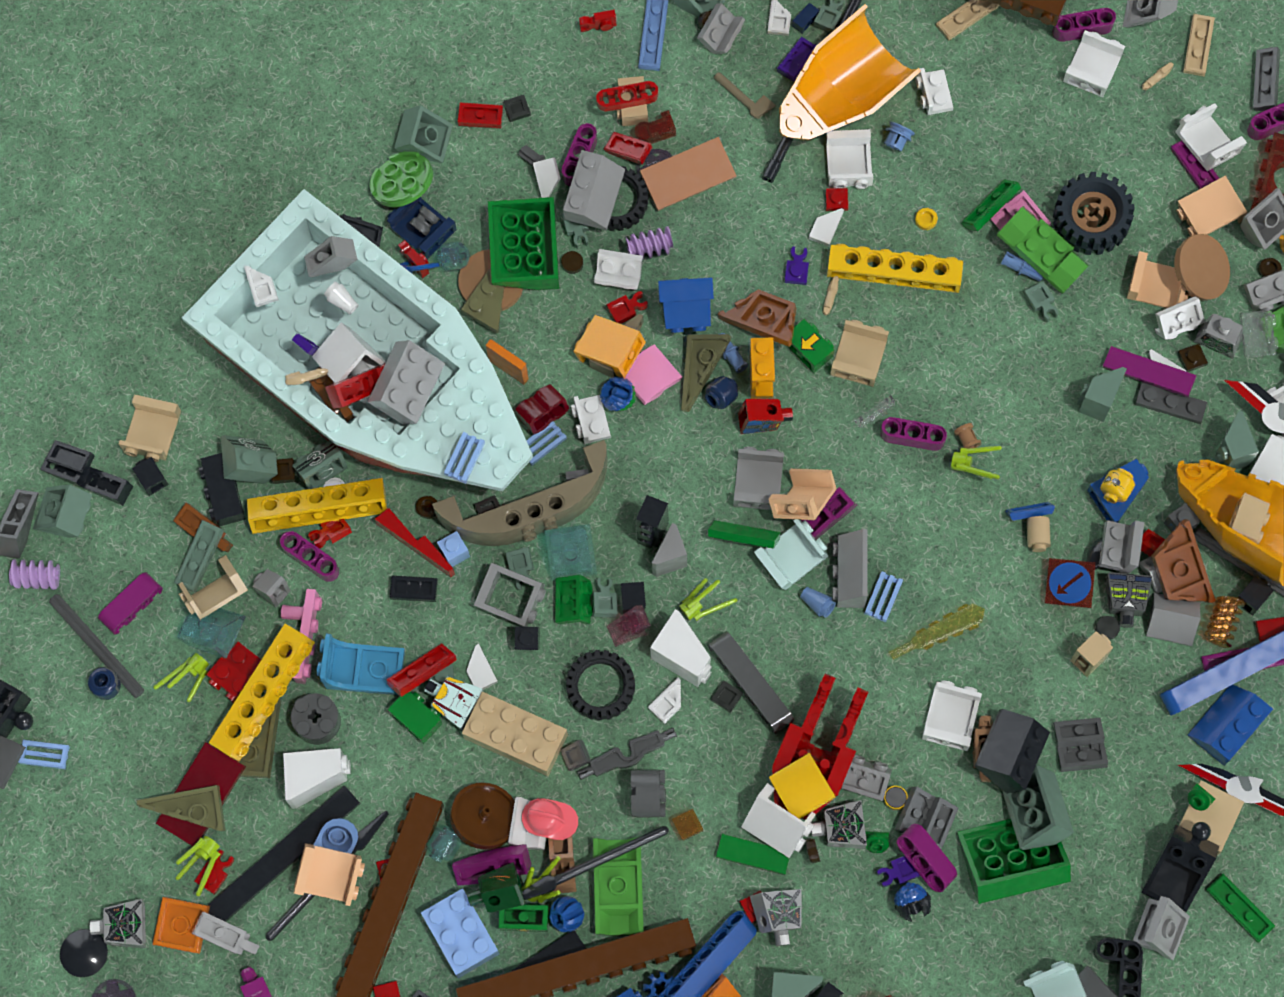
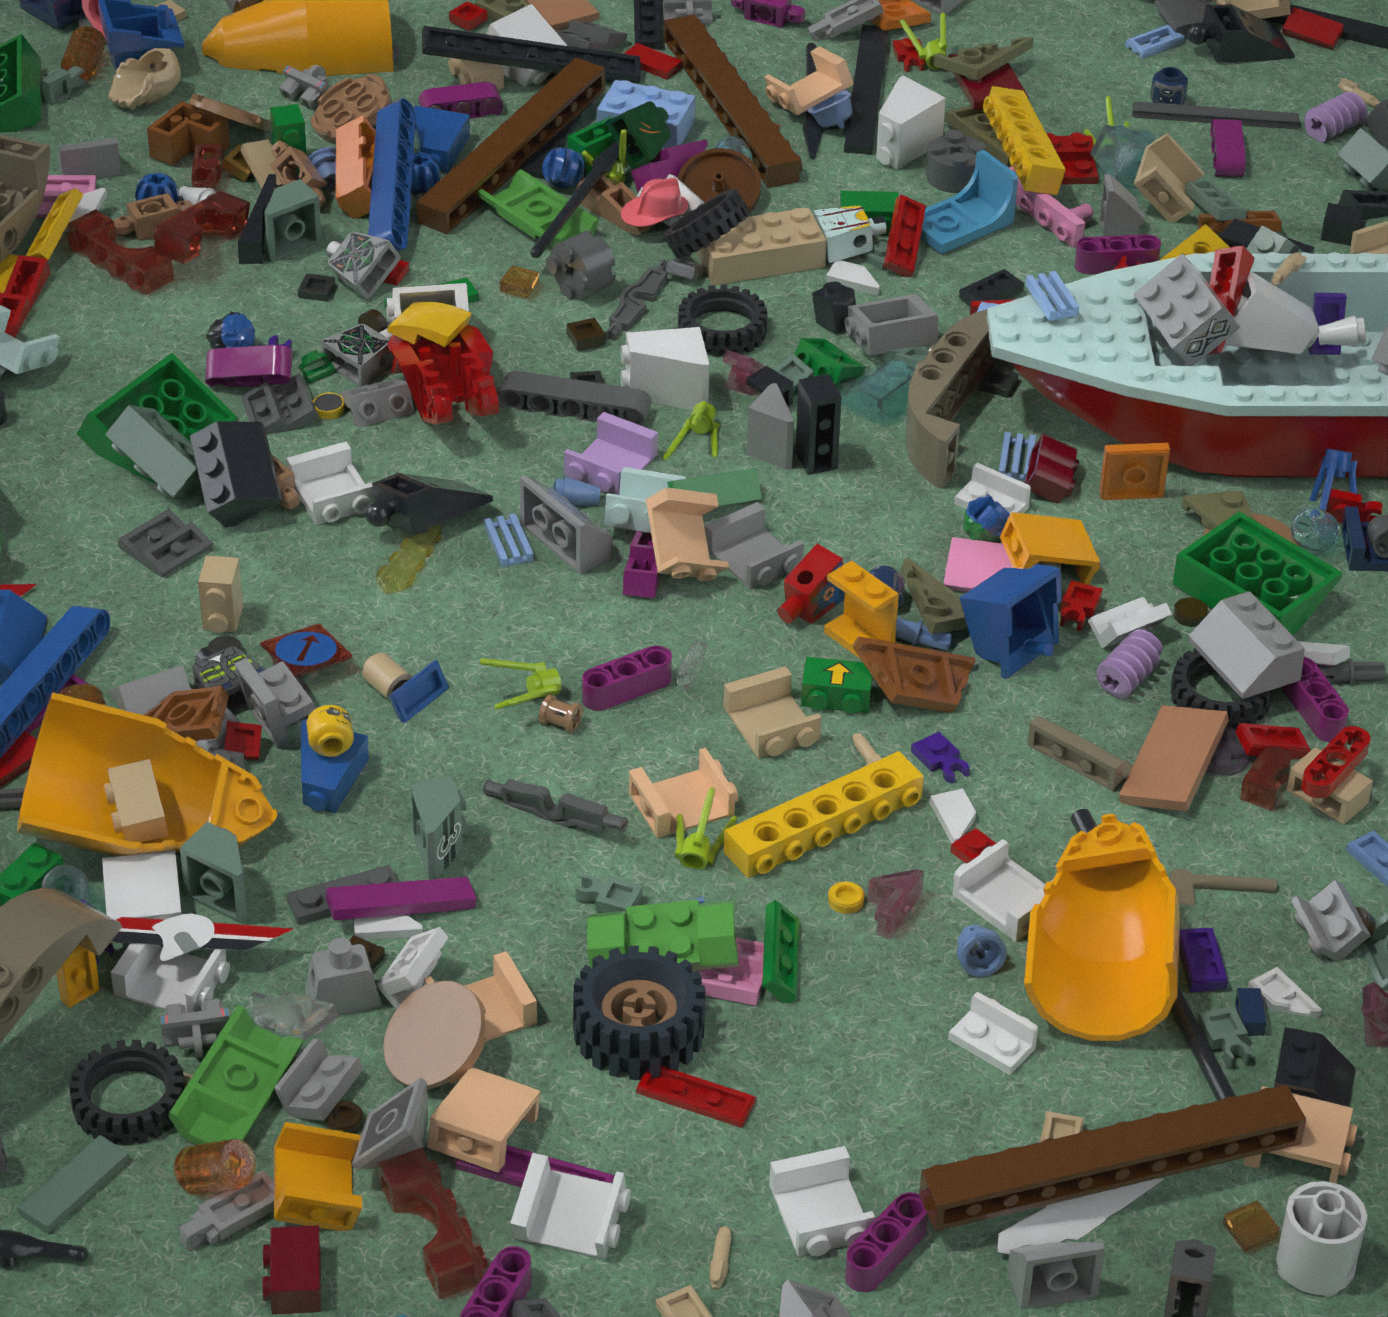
camera: 135 degrees right, 30 degrees down
none -> pearl dark grey tile [298,273,335,302]
none -> black slope [365,473,493,535]
none -> dark grey piece [483,779,628,833]
none -> lavender panel [564,412,658,495]
none -> dark brown plate [566,317,606,351]
none -> light nougat panel [629,748,738,839]
none -> red tile [636,1065,756,1128]
none -> black tyre [663,188,750,259]
none -> lime plant [674,787,737,870]
none -> clear pink slope [867,869,924,940]
none -> dark tan panel [1027,716,1133,792]

